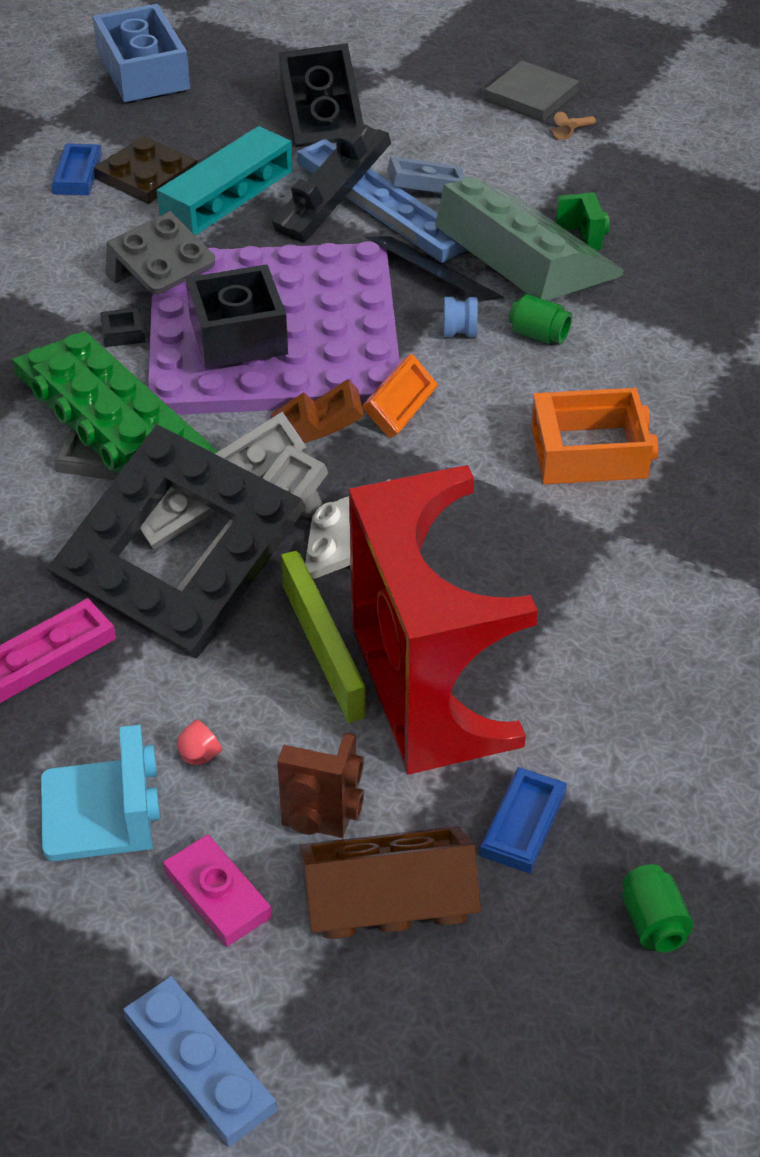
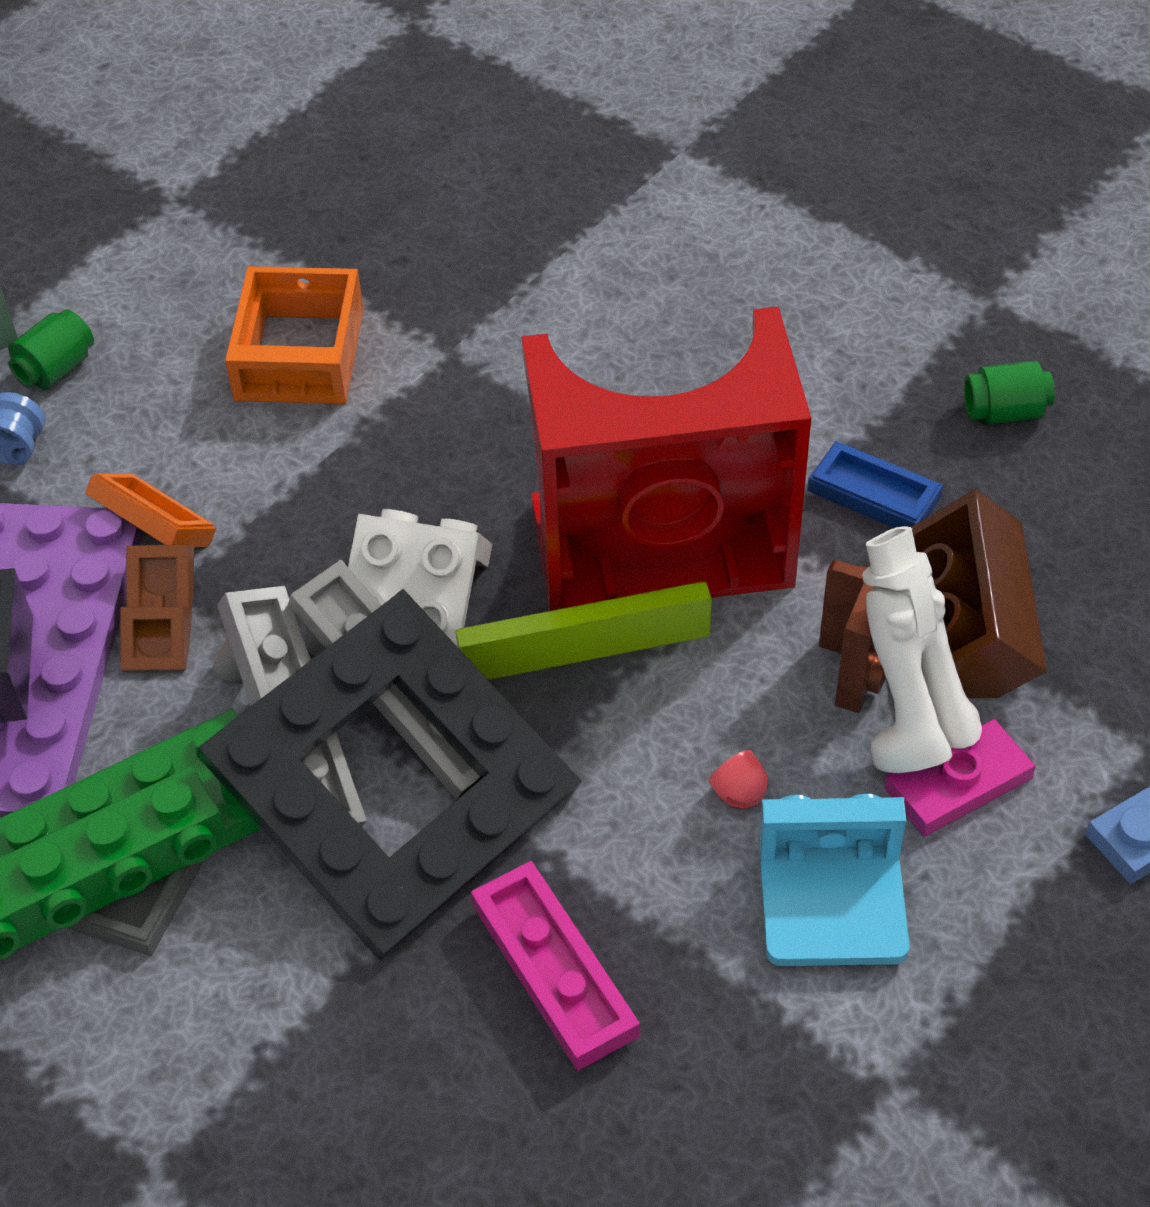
camera: 80 degrees left, 5 degrees up
none -> white piece [862,526,982,773]

